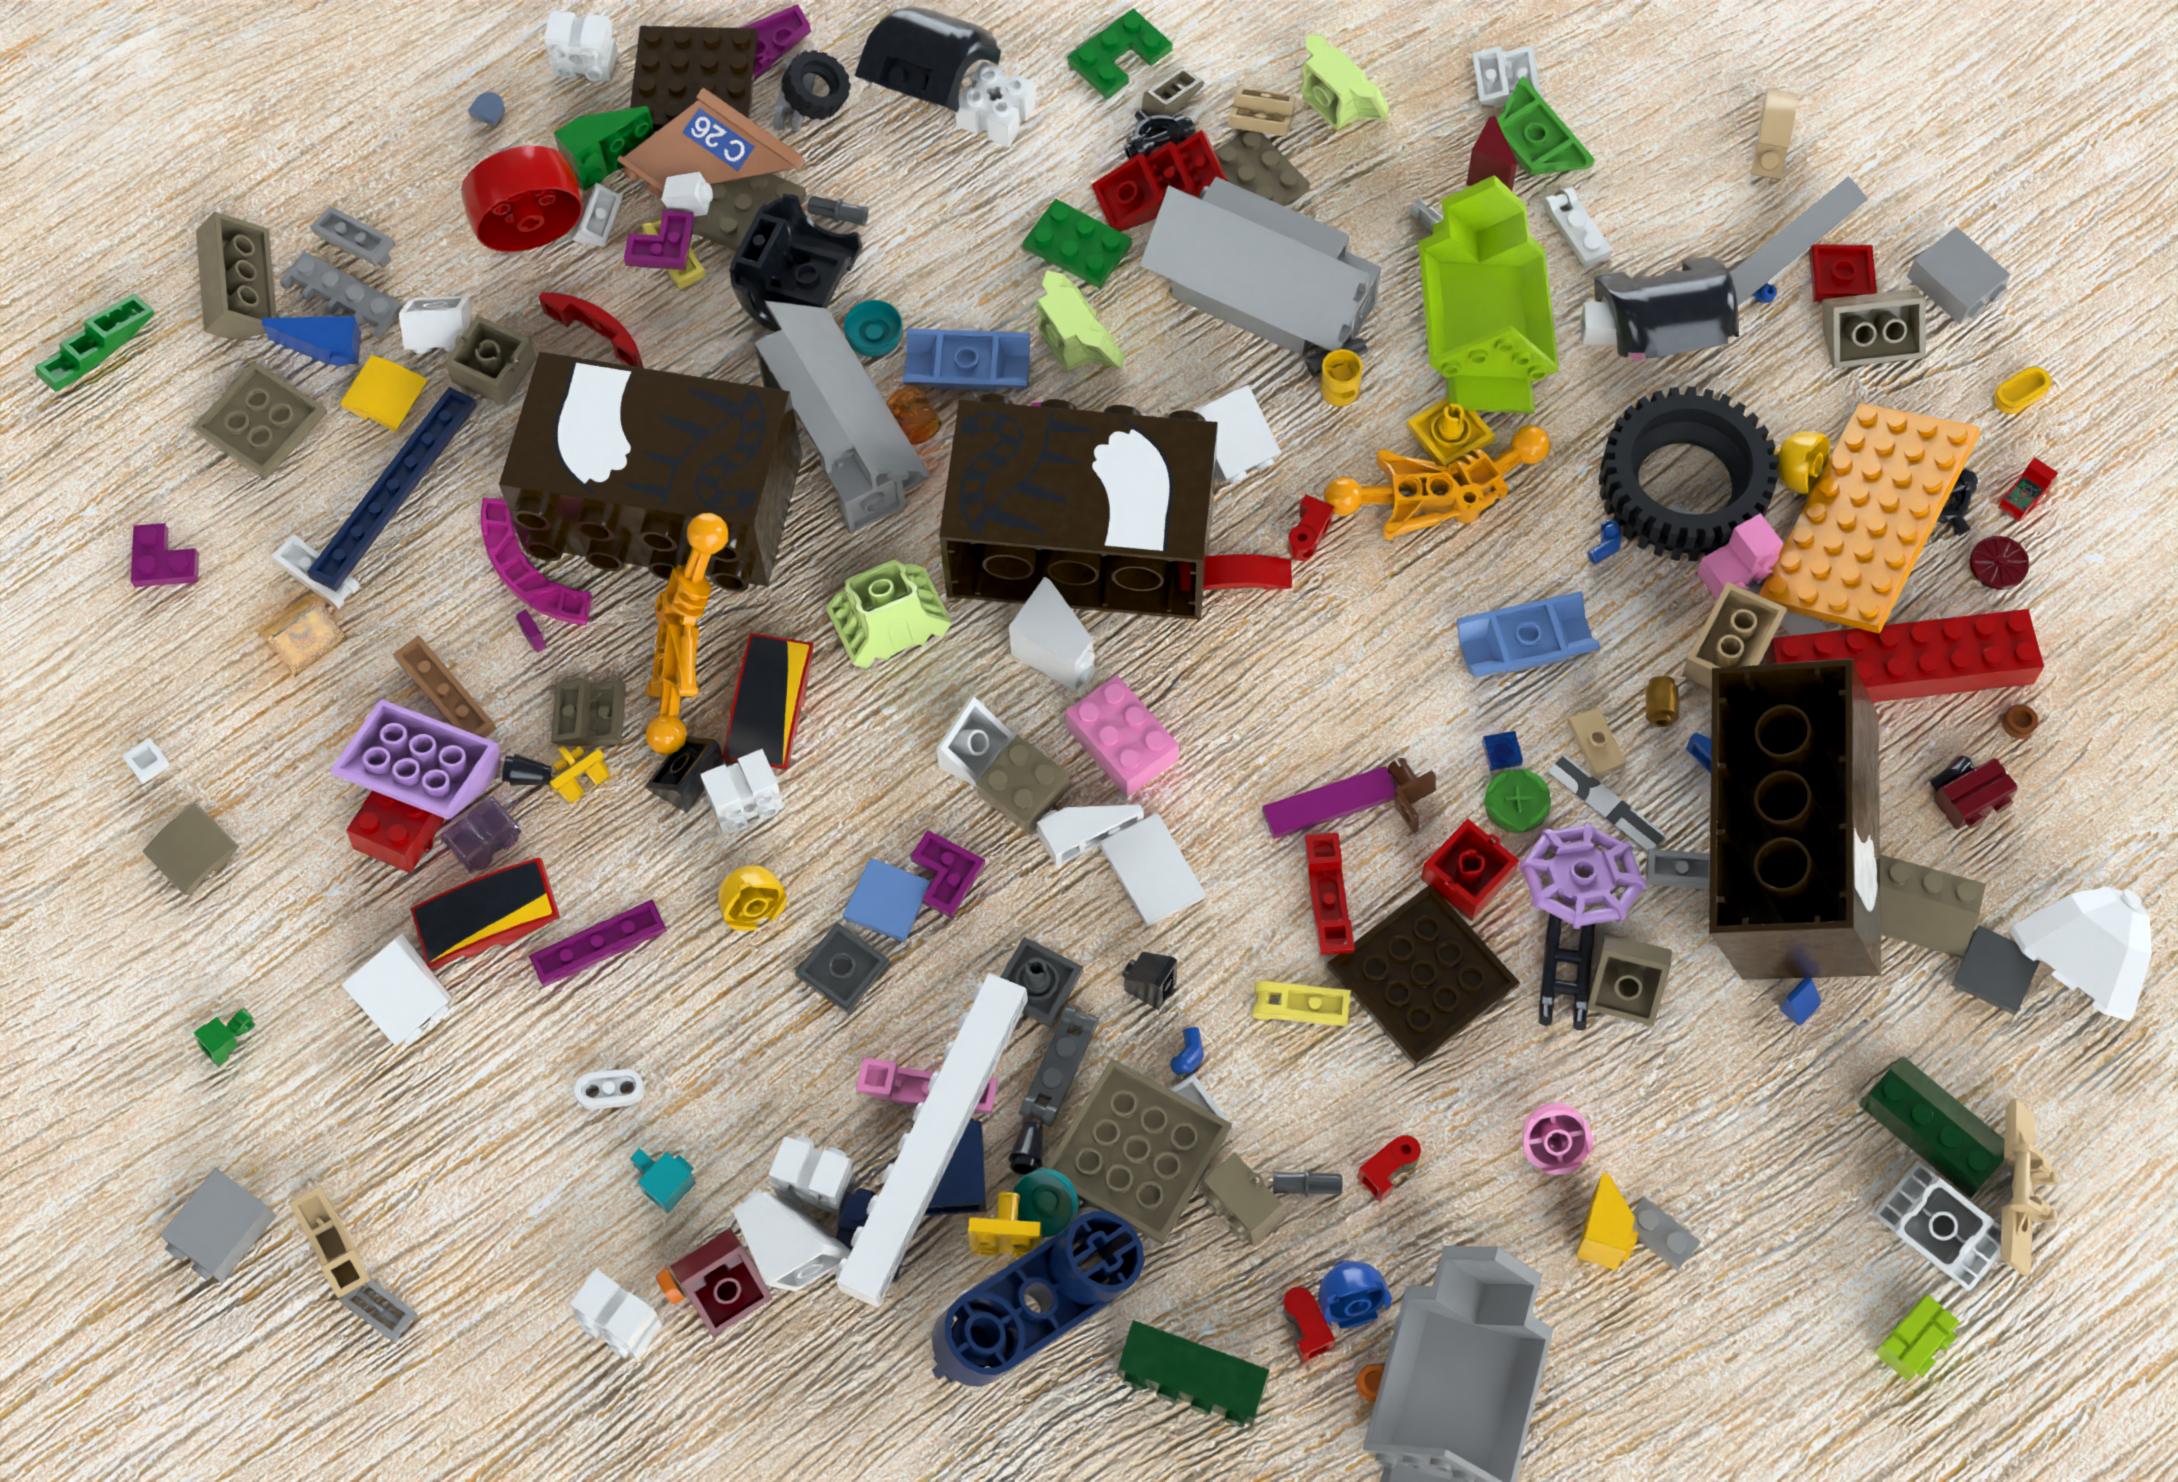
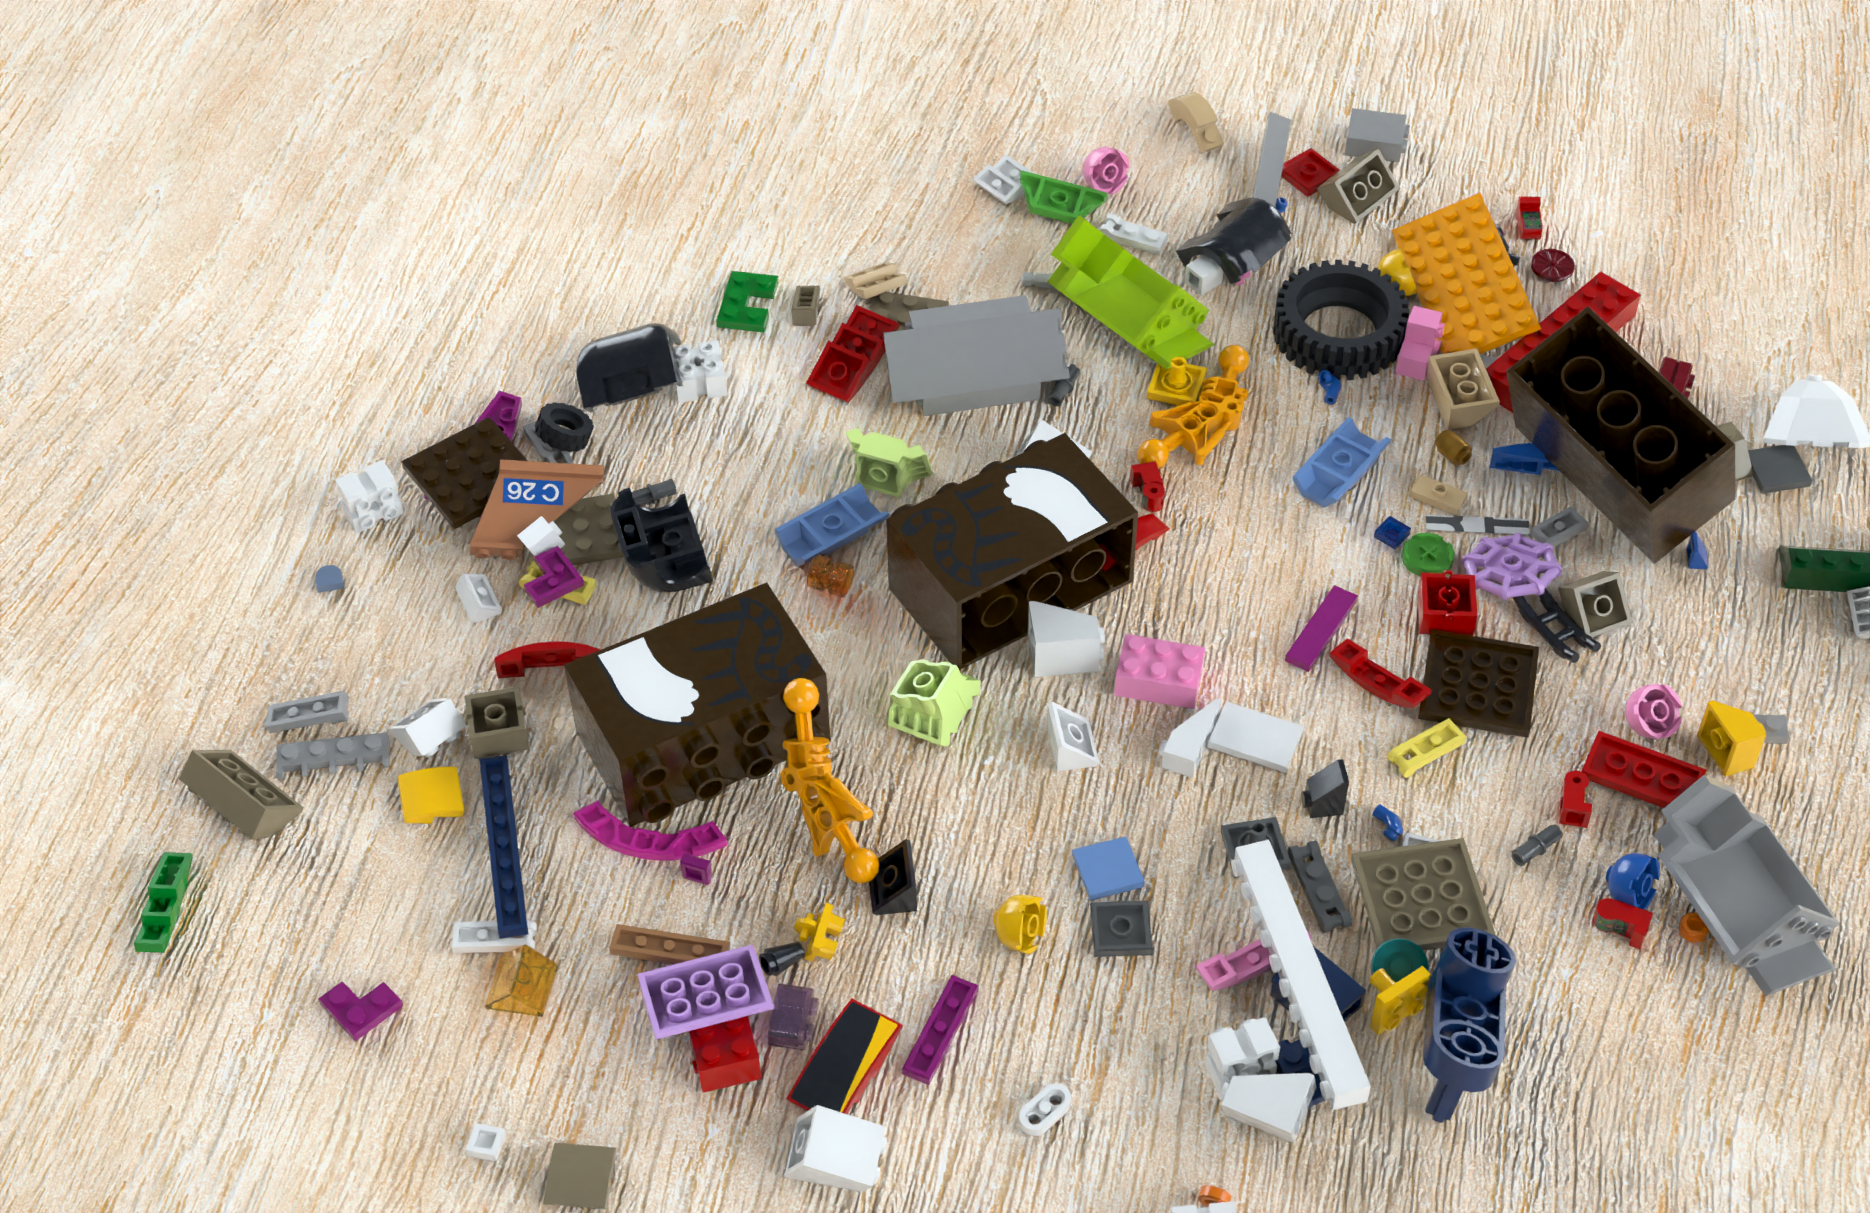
camera: 40 degrees left, 15 degrees down
dark tan plate [192,361,327,480] -> none
blue slope [262,316,361,366] -> none
red wheel [461,145,583,252] -> none
dark tan slope [551,679,626,746] -> none
green slope [554,106,655,191] -> none
teal brick [630,1148,696,1214] -> none
dark red slope [670,1228,773,1337] -> none
white brick [700,749,784,834] -> none
black slope [722,633,814,770] -> none
light grey panel [754,301,931,534] -> none
teal piece [844,300,903,356] -> none
magenta plate [910,830,985,919] -> none
dark tan brick [975,735,1072,835] -> none
black cone [1008,1121,1043,1175] -> none
green plate [1023,198,1132,289] -> none
dark green slope [1118,1320,1270,1428] -> none
black piece [1124,109,1196,160] -> none
dark tan brick [1203,1152,1285,1246] -> none
yellowish green slope [1301,35,1389,131] -> none
yellow wheel [1320,349,1363,407] -> none
reddish brown bracket [1387,758,1436,833] -> none
dark red slope [1466,116,1518,191] -> none
yellow tile [1993,367,2051,414] -> none
dark orange tile [2002,705,2038,739] -> none
none -> bright pink cylinder [1083,147,1130,194]
none -> red plate [1581,731,1707,808]

